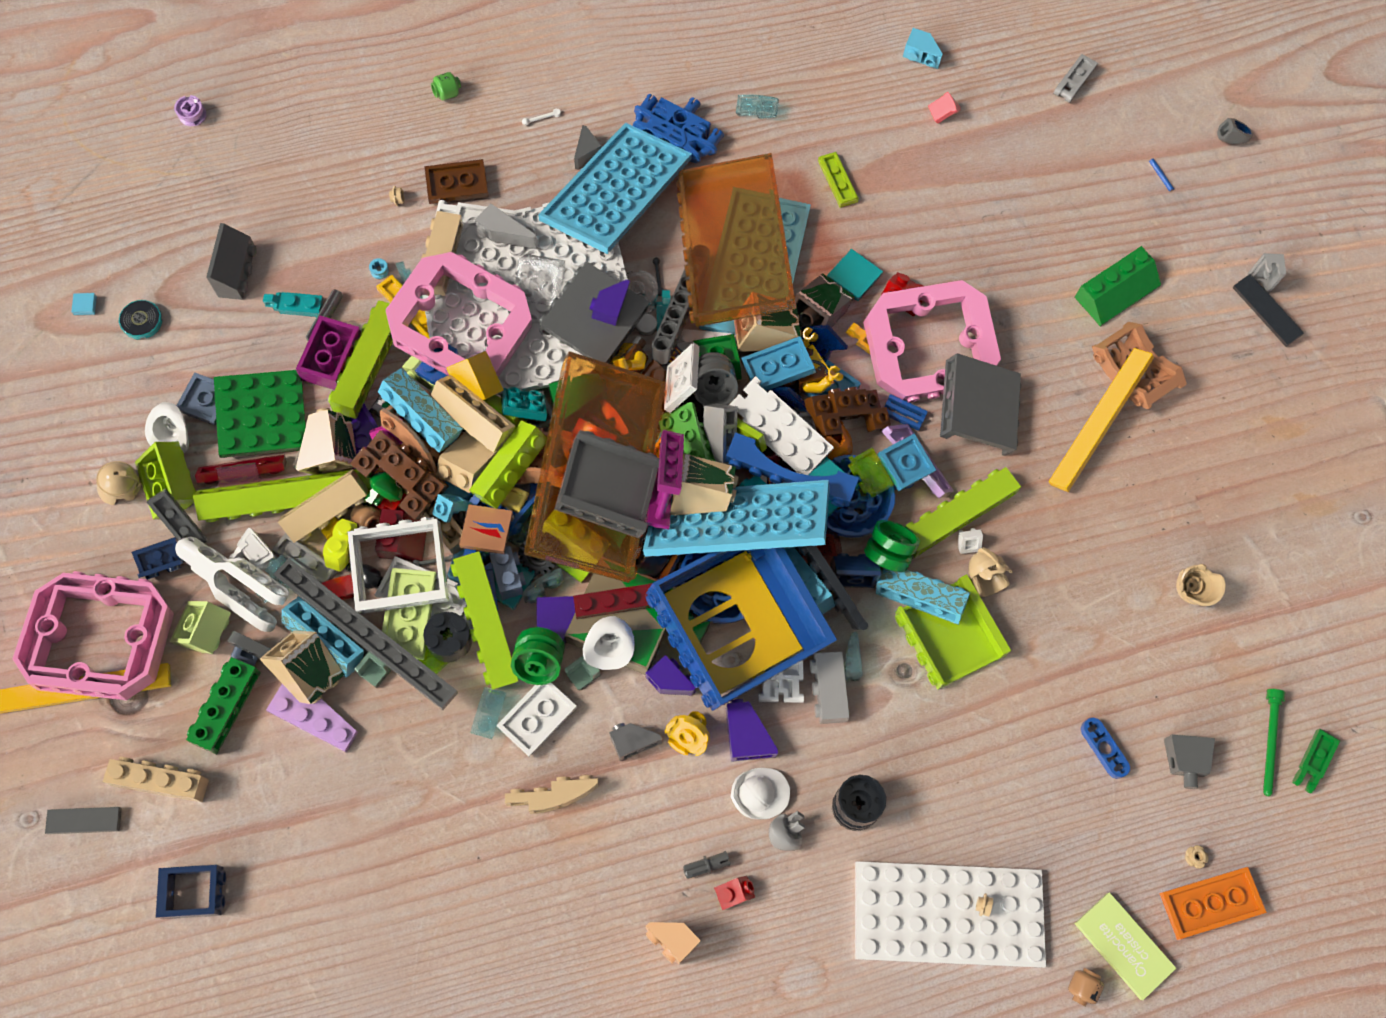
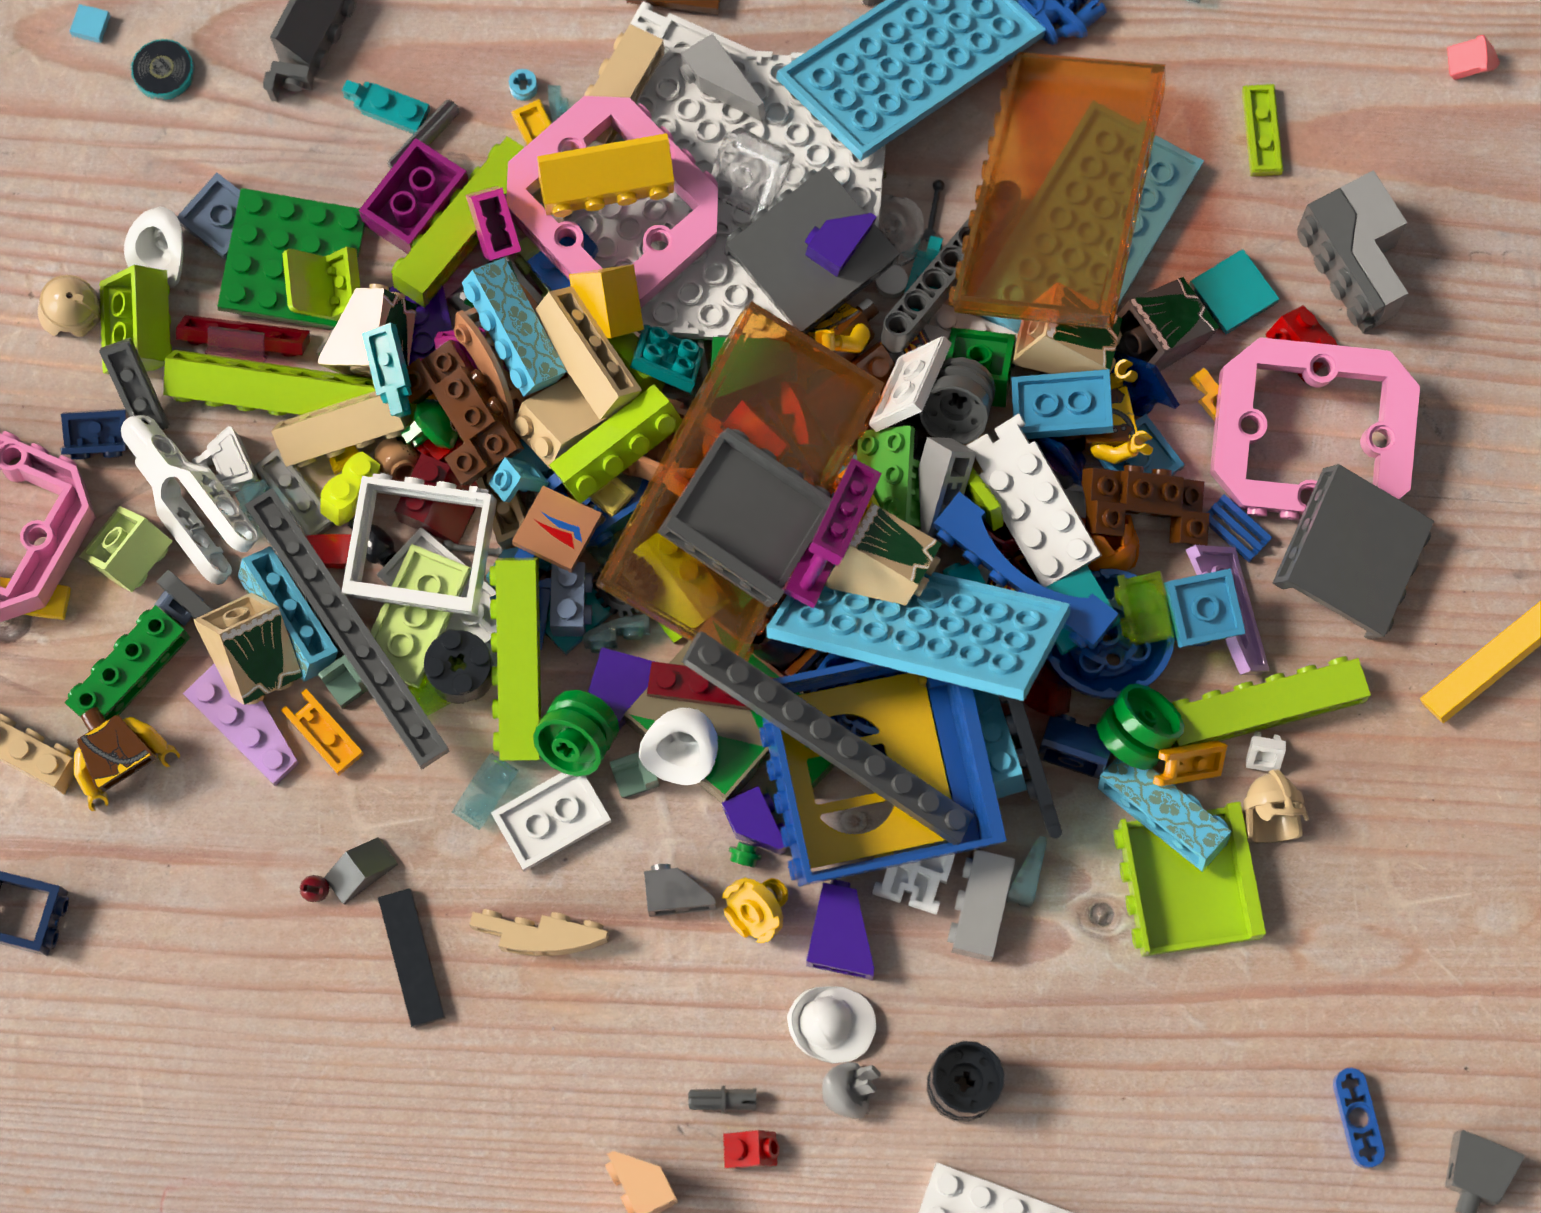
camera: 25 degrees right, 5 degrees up
none -> torso [74,707,180,811]
none -> dark grey bracket [263,61,314,102]
none -> light orange hinge [281,689,364,776]
none -> lime bracket [283,247,361,321]
none -> dark red hinge [299,875,329,902]
none -> dark grey slope [324,837,398,905]
none -> hinge [362,323,412,418]
none -> black tile [378,888,446,1028]
none -> dark pink brick [466,186,521,260]
none -> yellow slope [537,133,674,217]
none -> dark grey plate [682,631,974,845]
none -> green plate [729,842,762,867]
none -> light orange hinge [1153,740,1228,786]
none -> piece [1297,170,1408,333]

